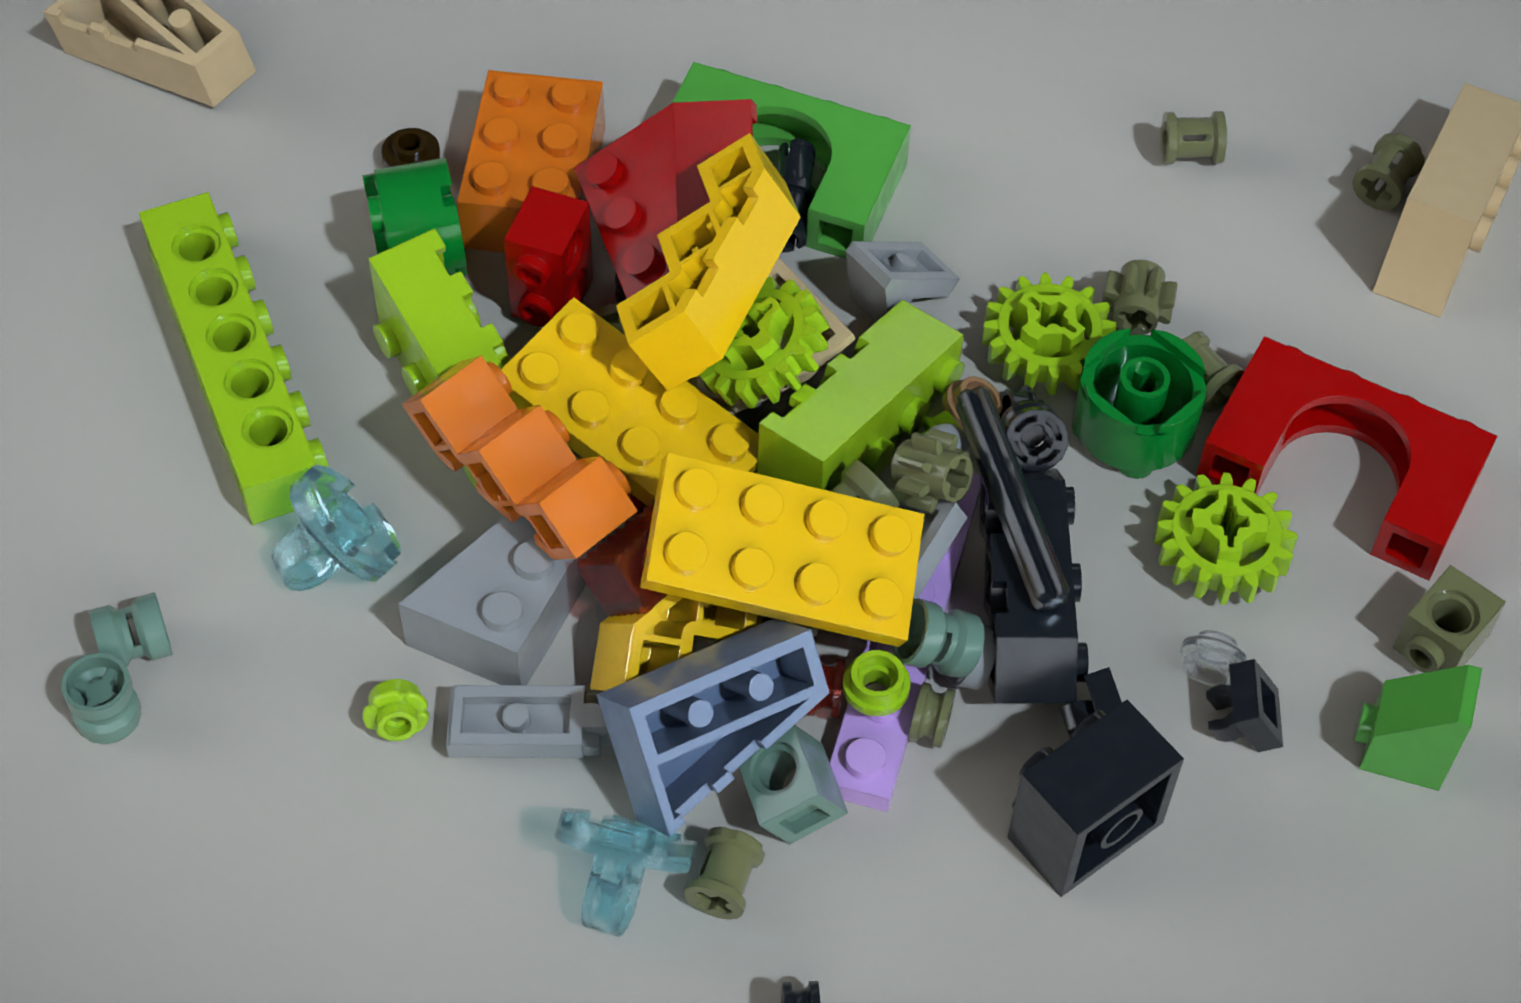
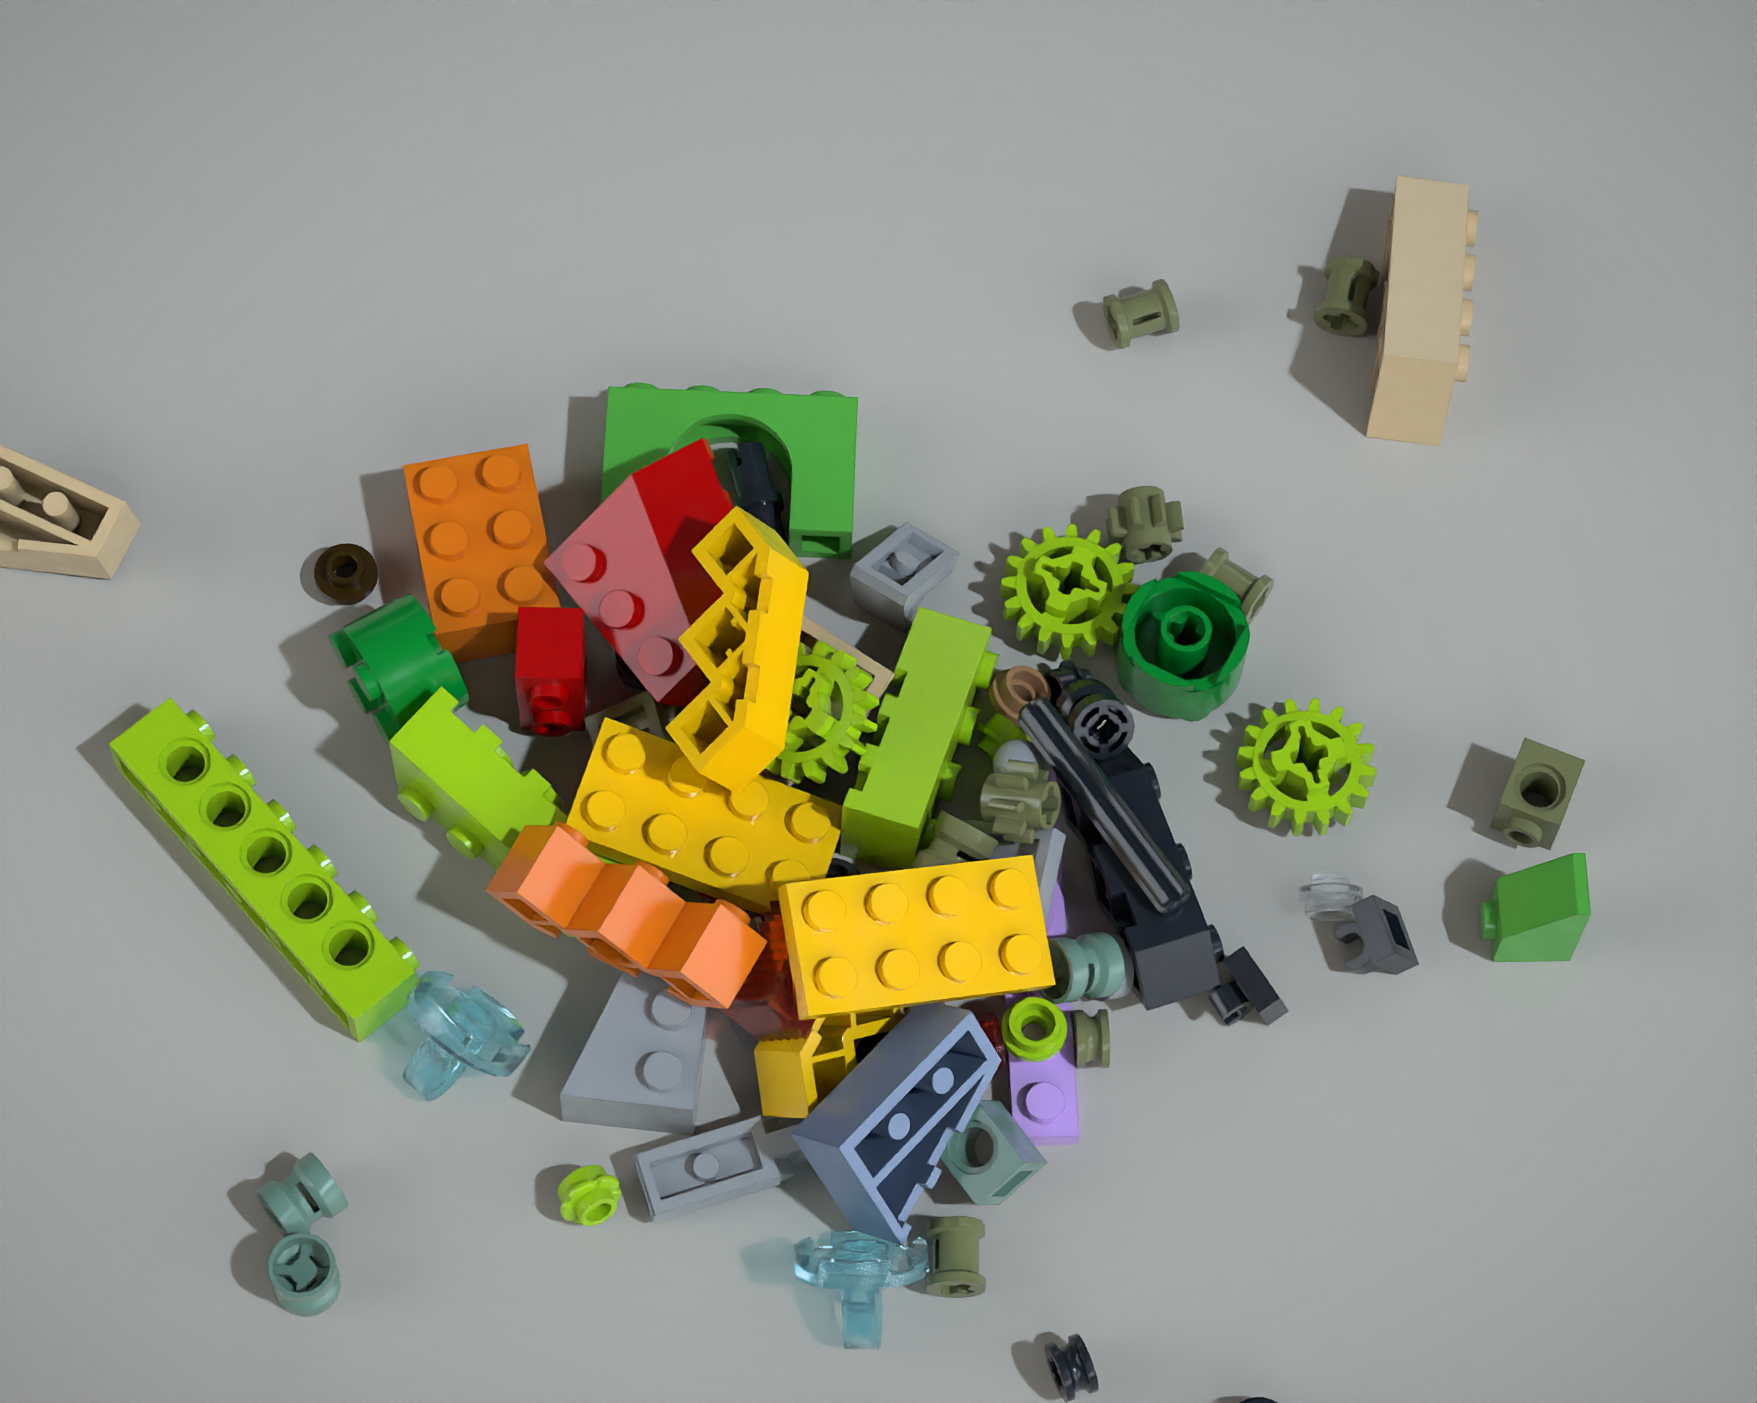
camera: 20 degrees left, 10 degrees up
black brick [1007,699,1184,897] -> none
red arch [1195,336,1498,581] -> none

